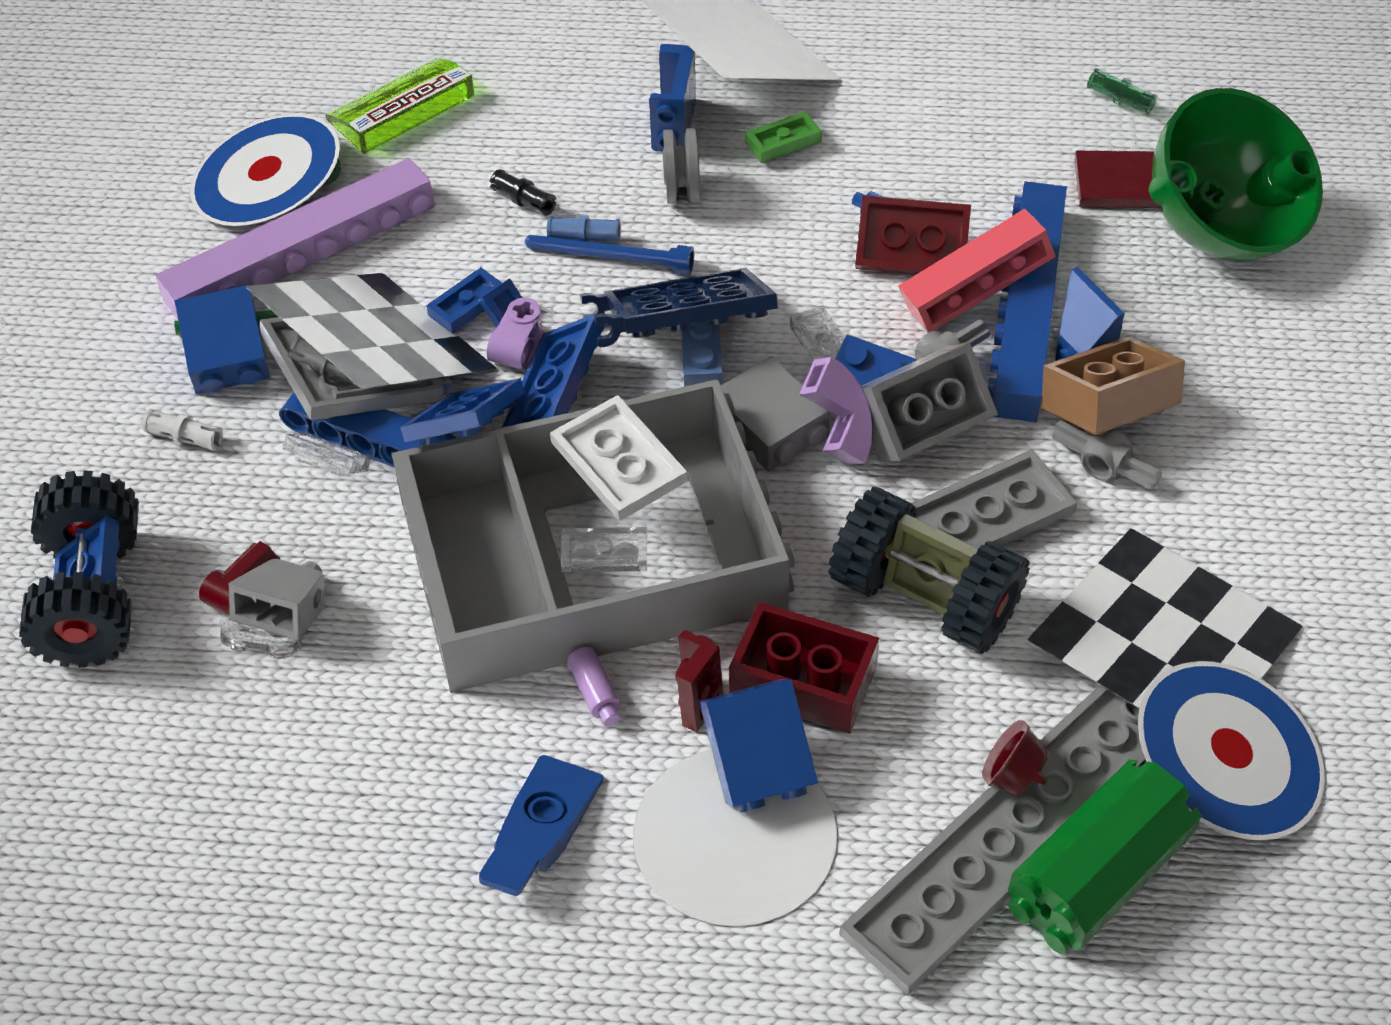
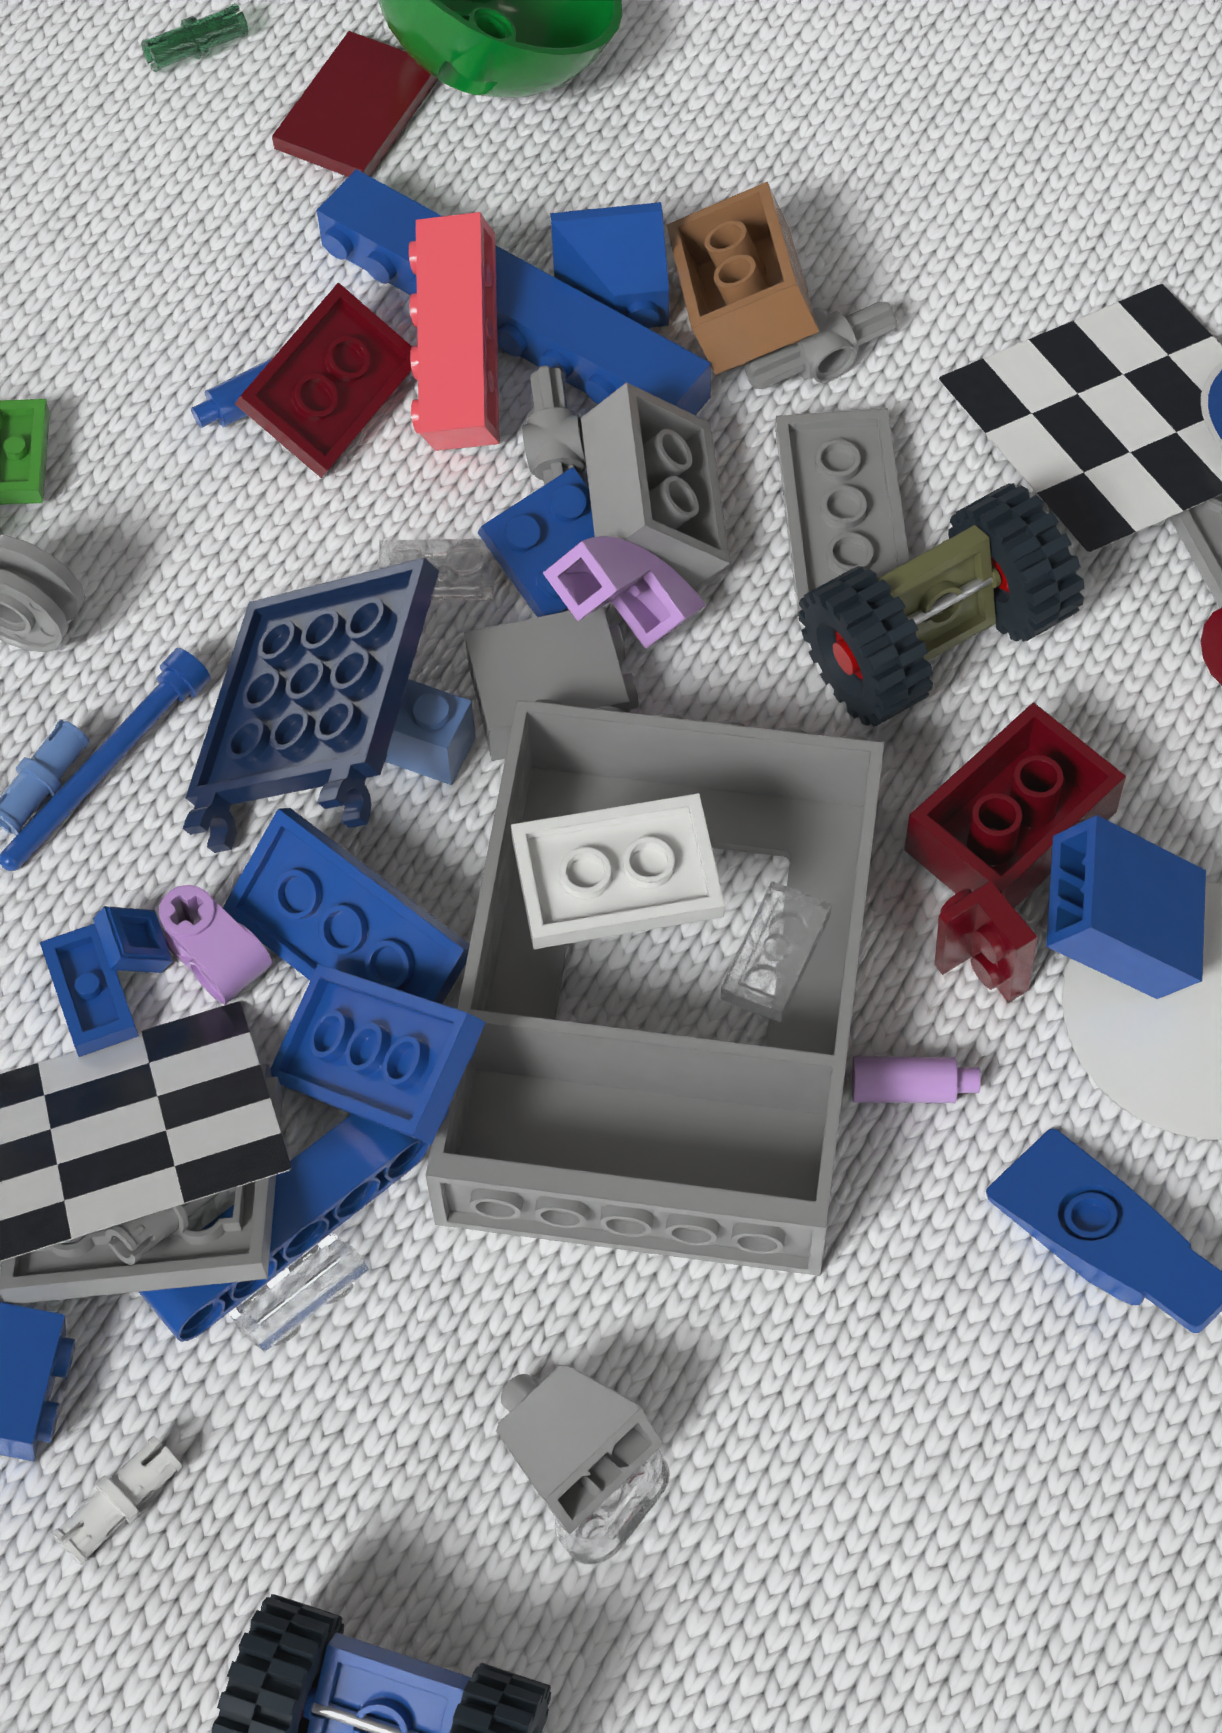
camera: 65 degrees left, 10 degrees up
dark red piece [199,541,280,618] -> none

